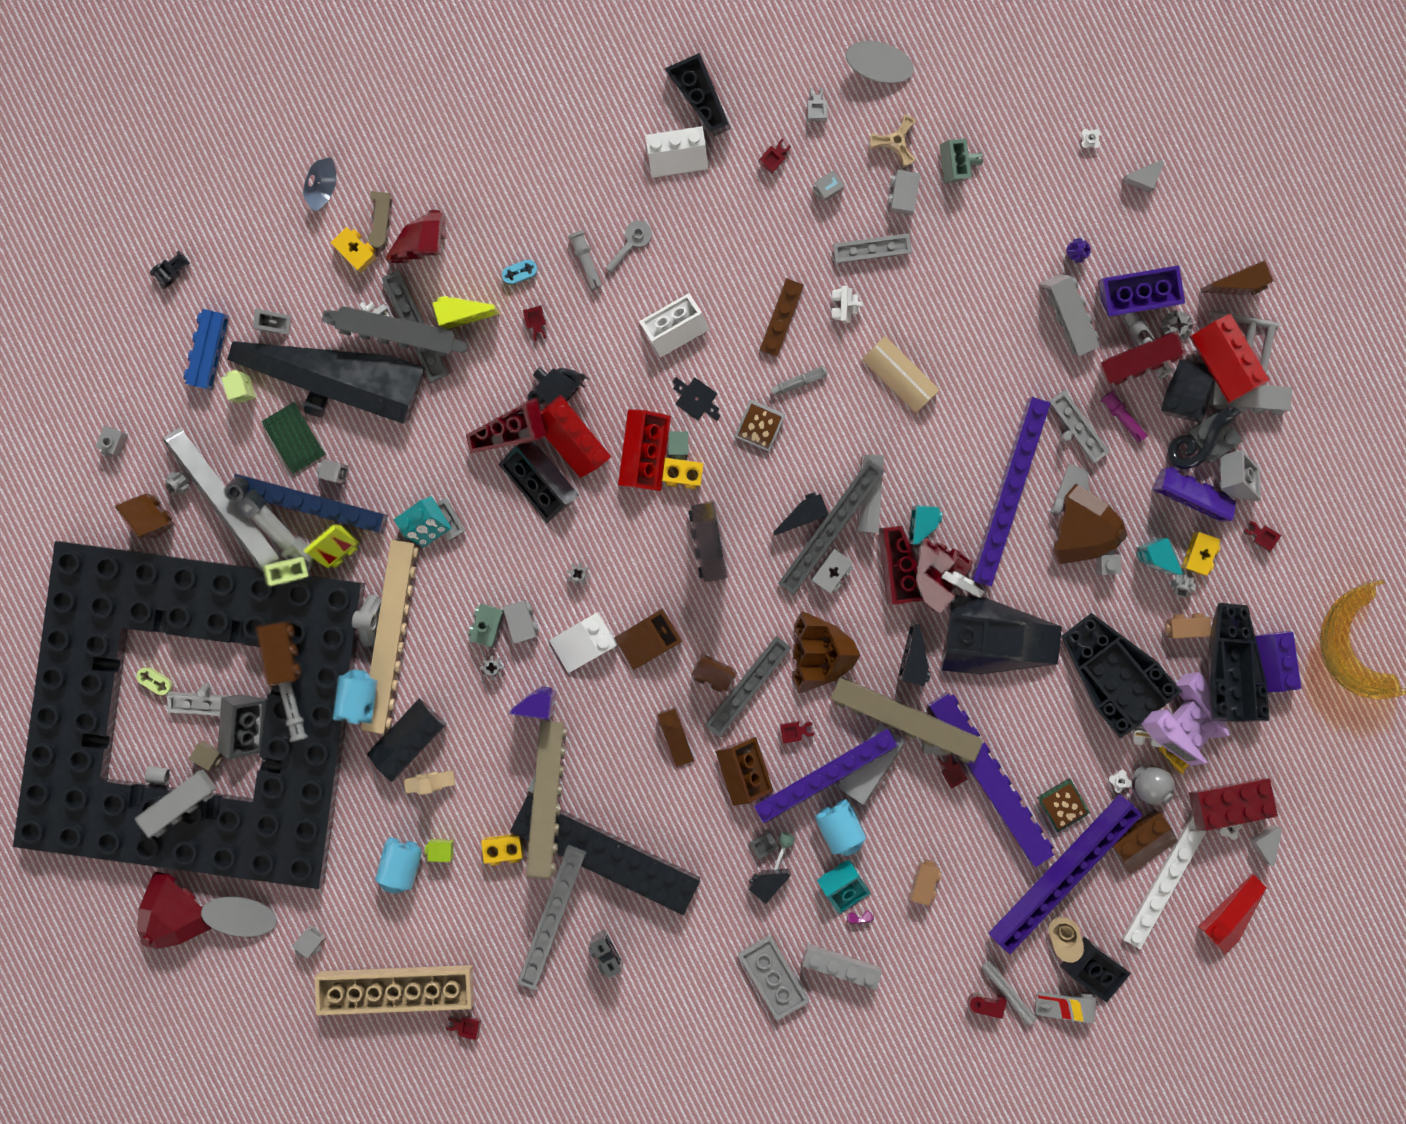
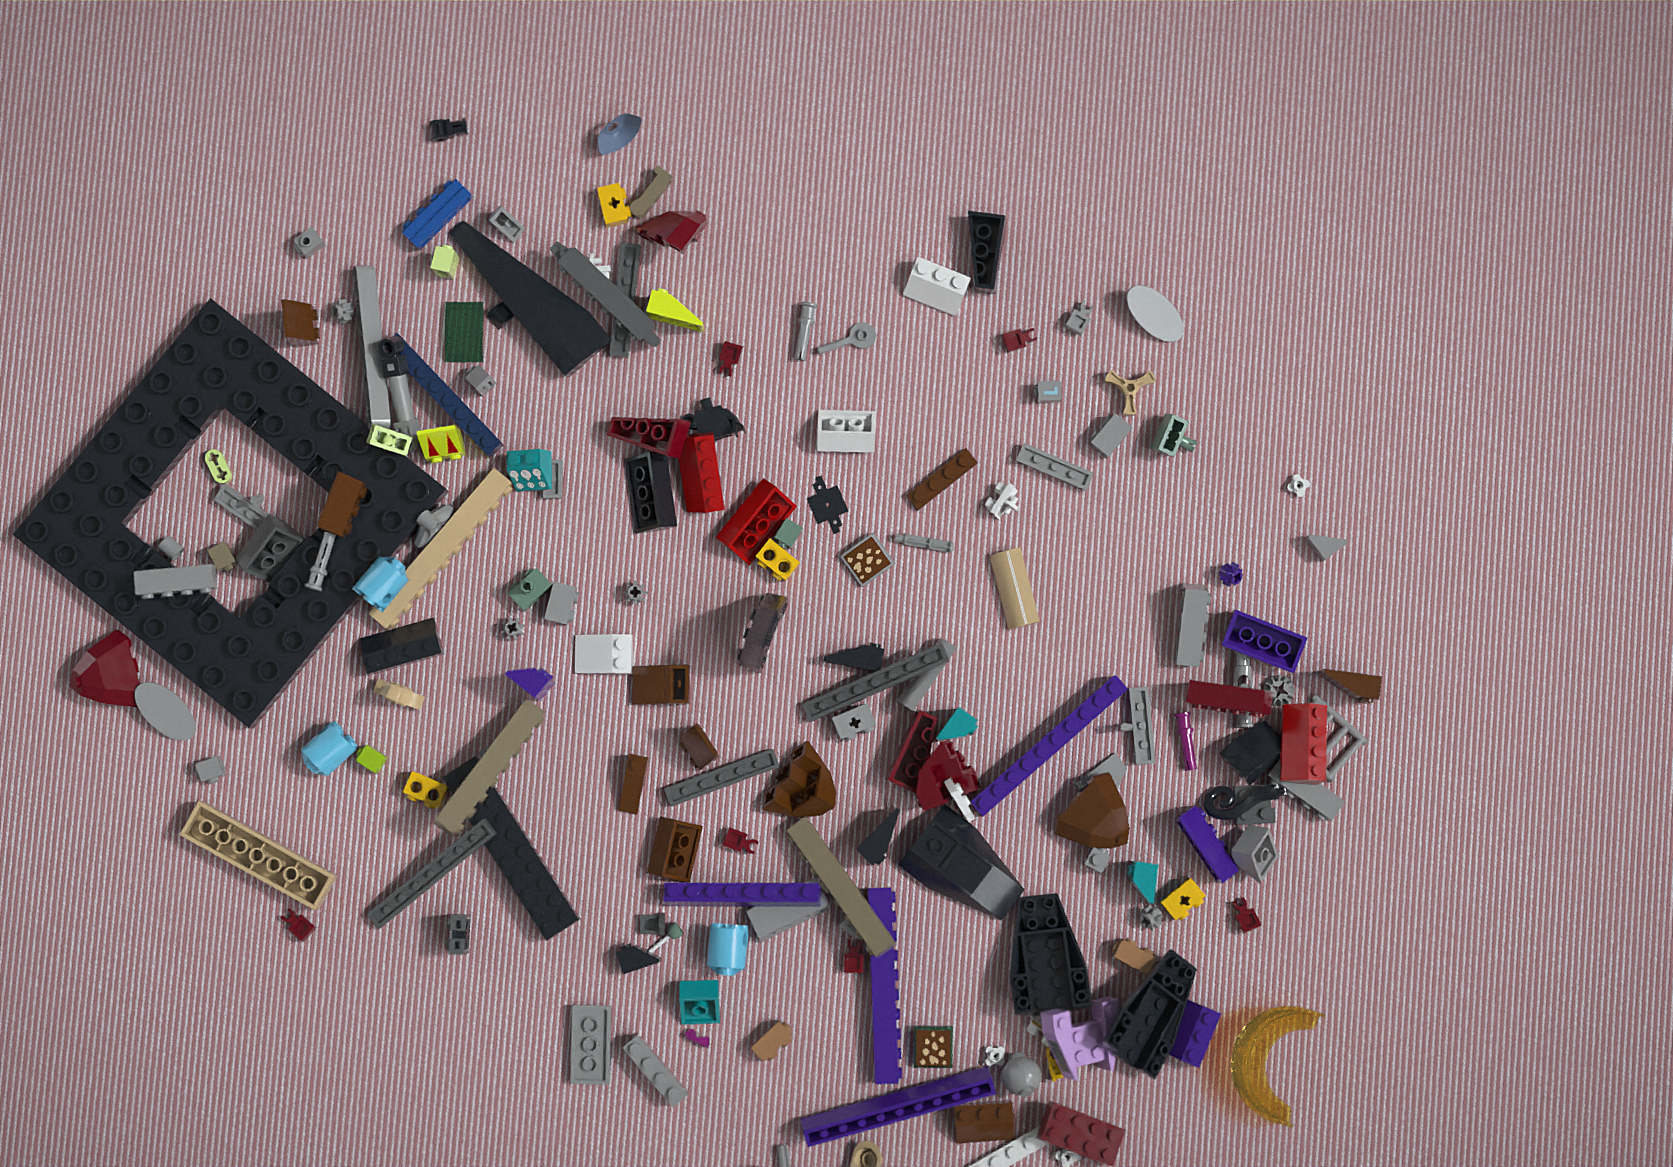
camera: 30 degrees right, 5 degrees down
medium azure beam [502,260,538,285] -> none

